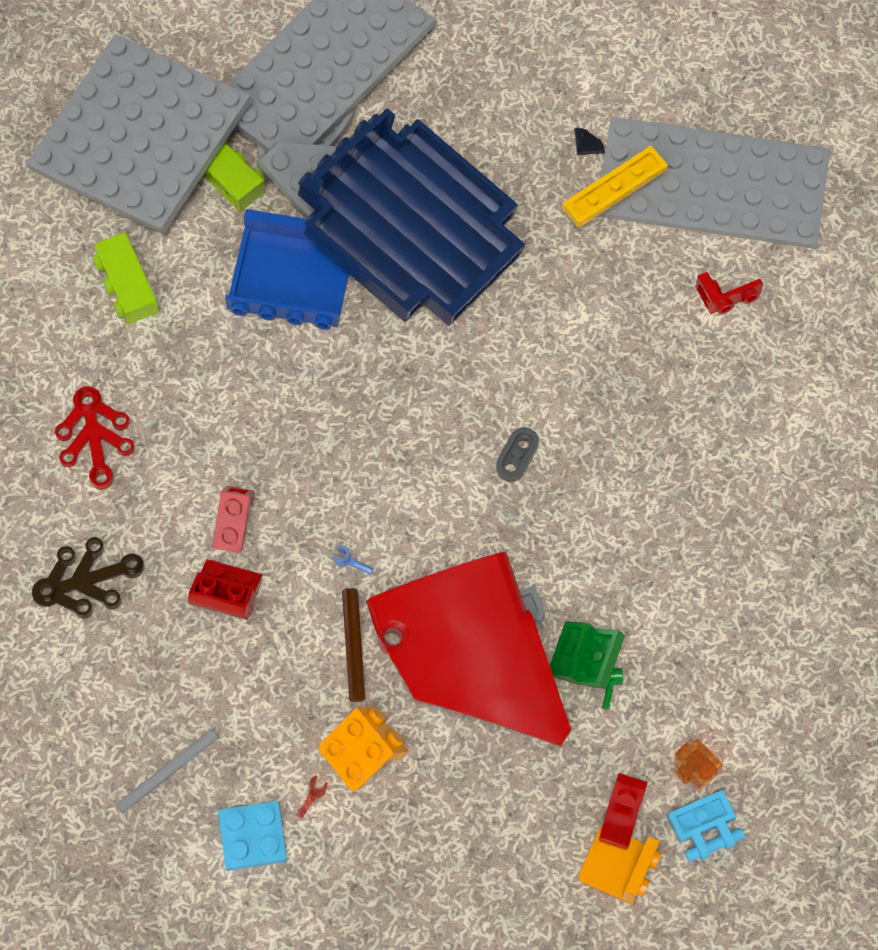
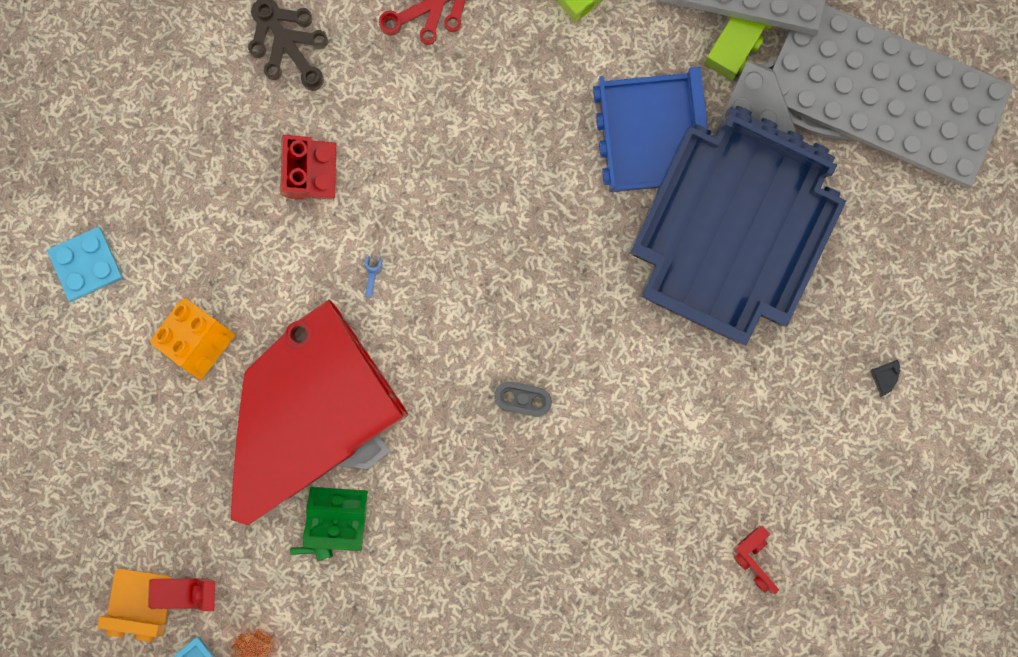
camera: 75 degrees right, 15 degrees up
light grey bar [116,729,219,814] -> none
bracket [213,486,255,553] -> none
clear red hand [296,776,327,818] -> none
reddish brown axle [342,588,365,702] -> none
yellow plate [562,146,668,228] -> none
light grey plate [597,116,830,249] -> none

